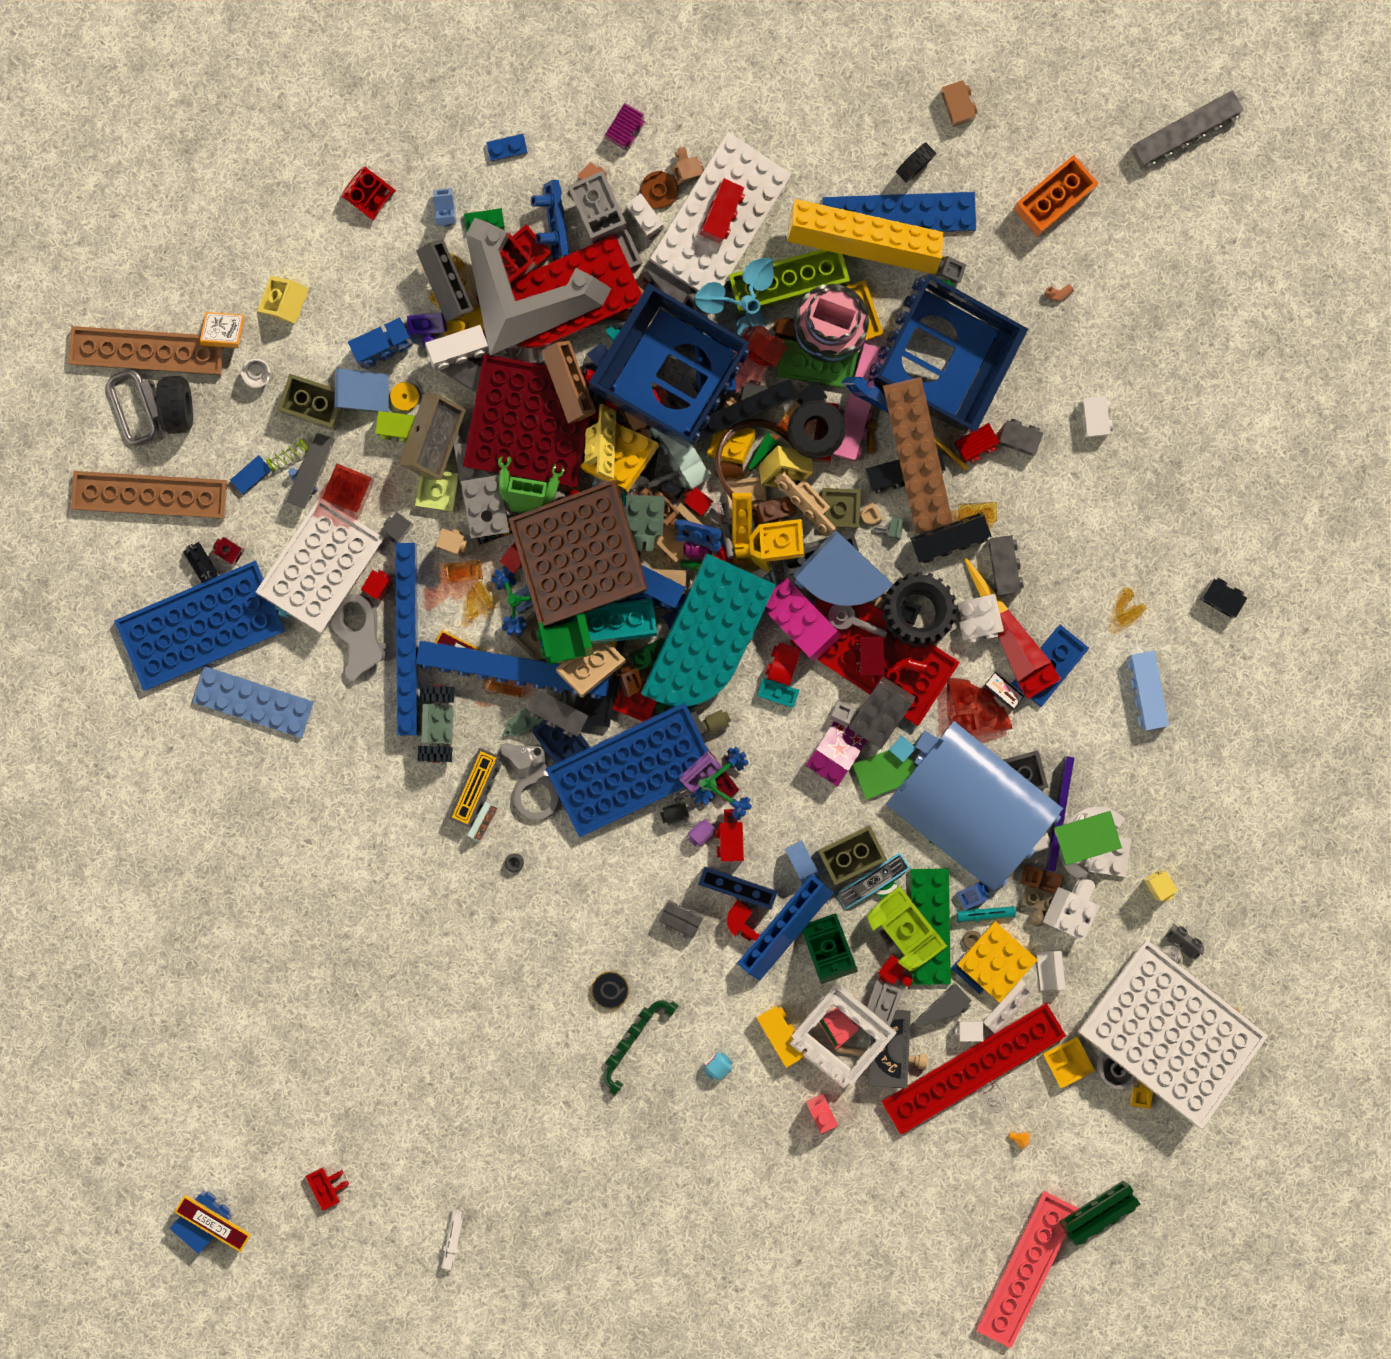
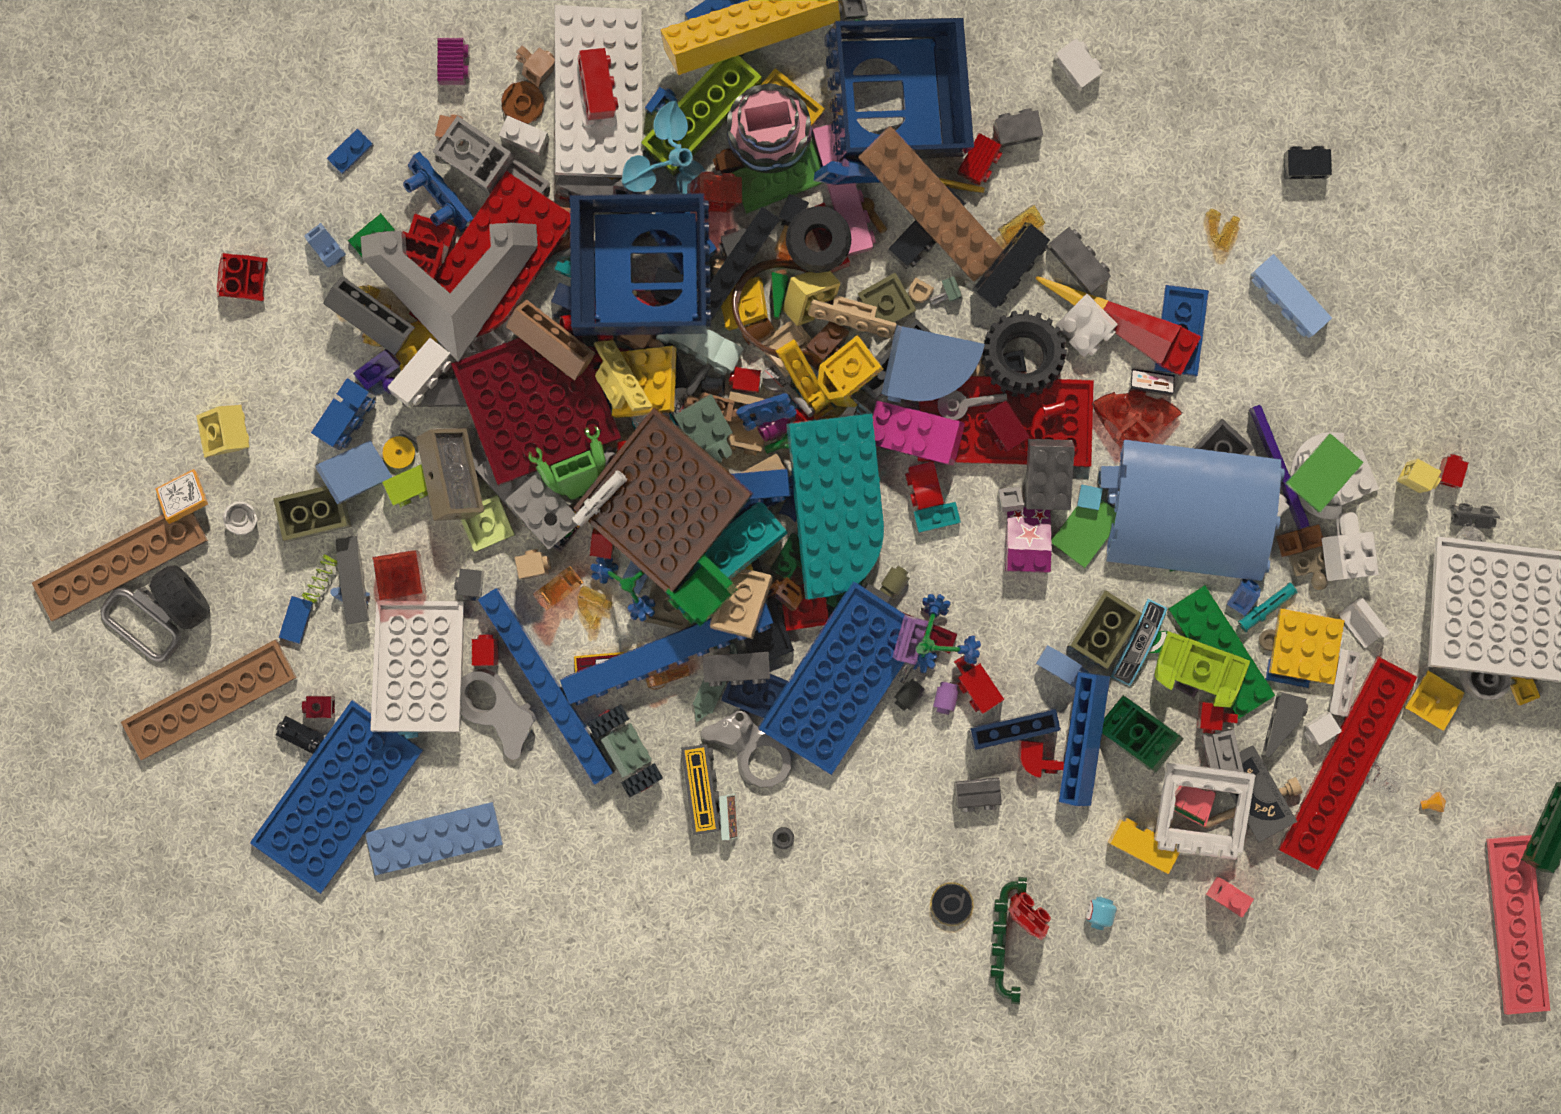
camera: 35 degrees left, 0 degrees up
none -> white pin [572,470,627,527]
none -> blue bracket [645,87,678,116]
none -> red slope [1008,892,1051,940]
none -> red brick [1438,454,1469,489]

